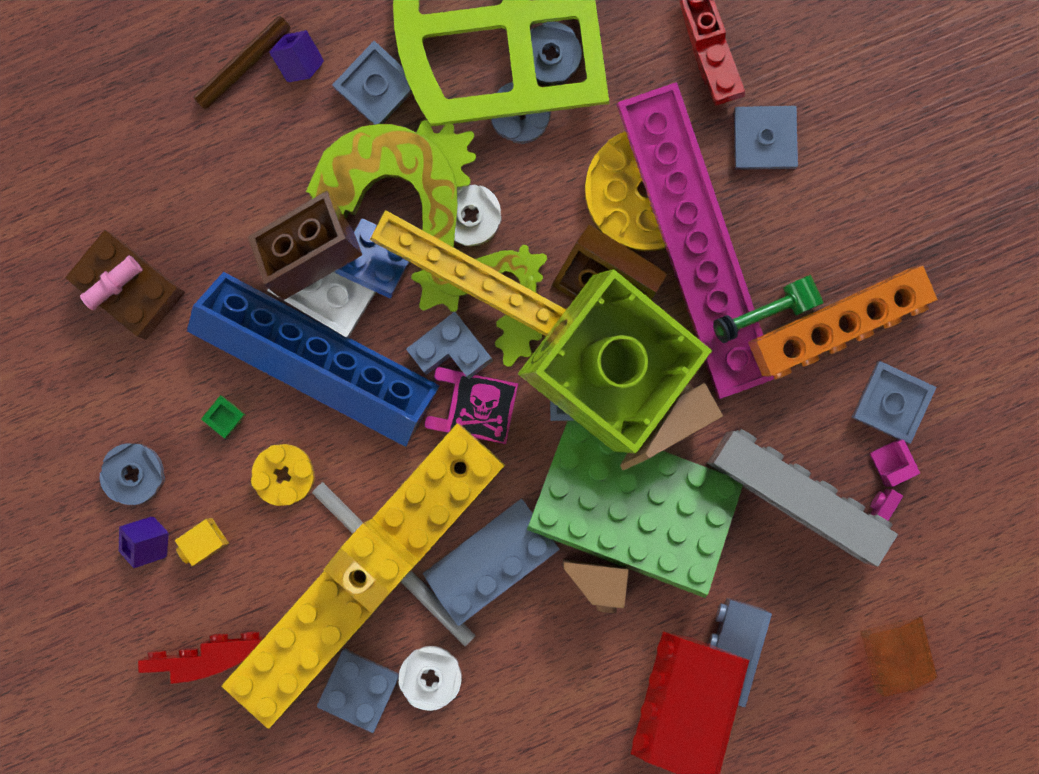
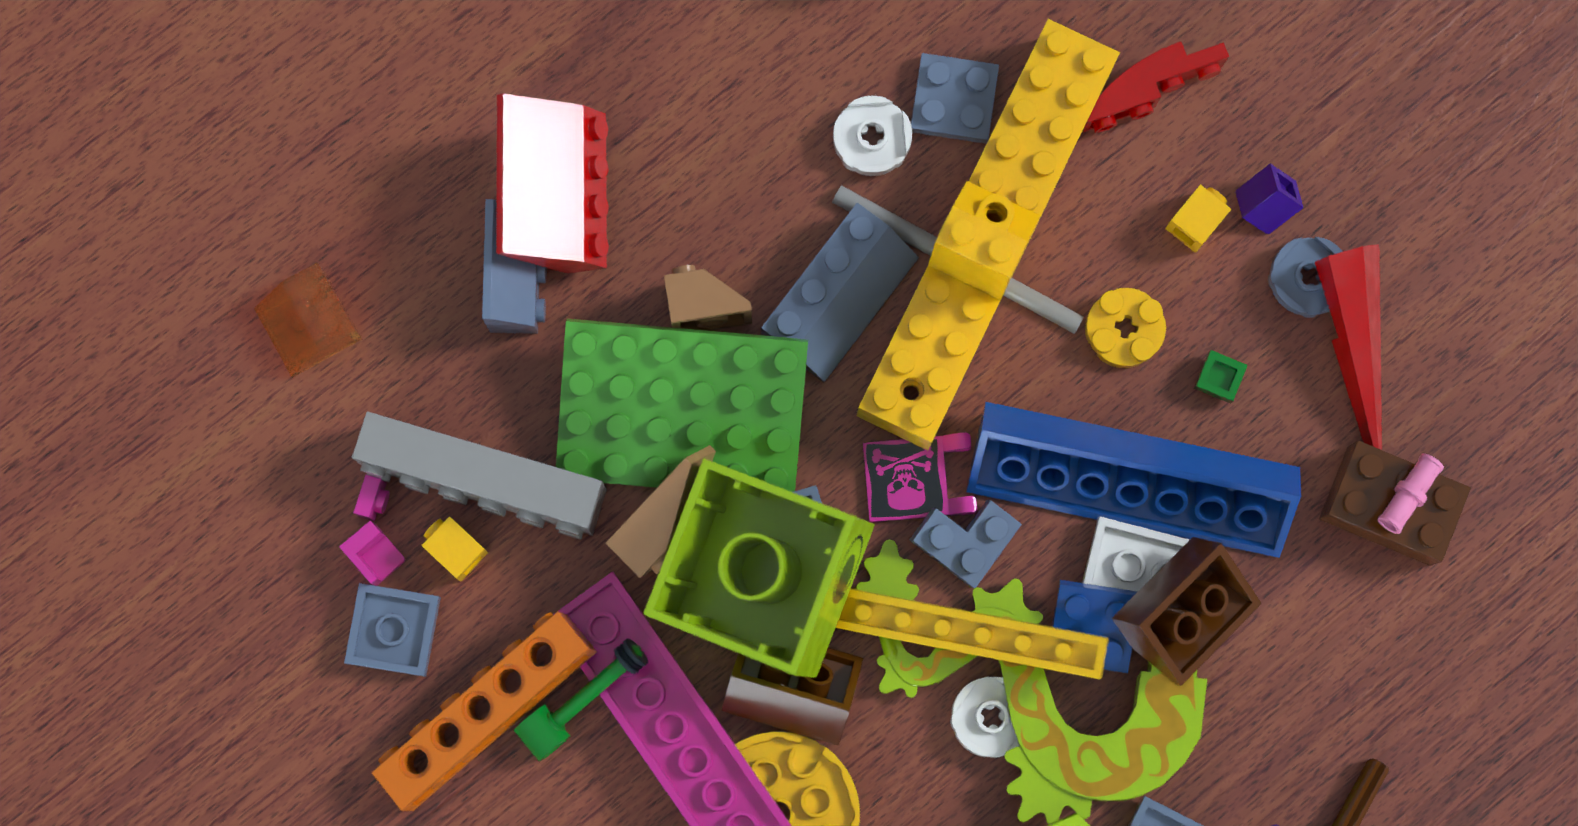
camera: 155 degrees right, 5 degrees down
none -> yellow brick [421,516,489,582]
none -> red wedge [1315,244,1382,450]

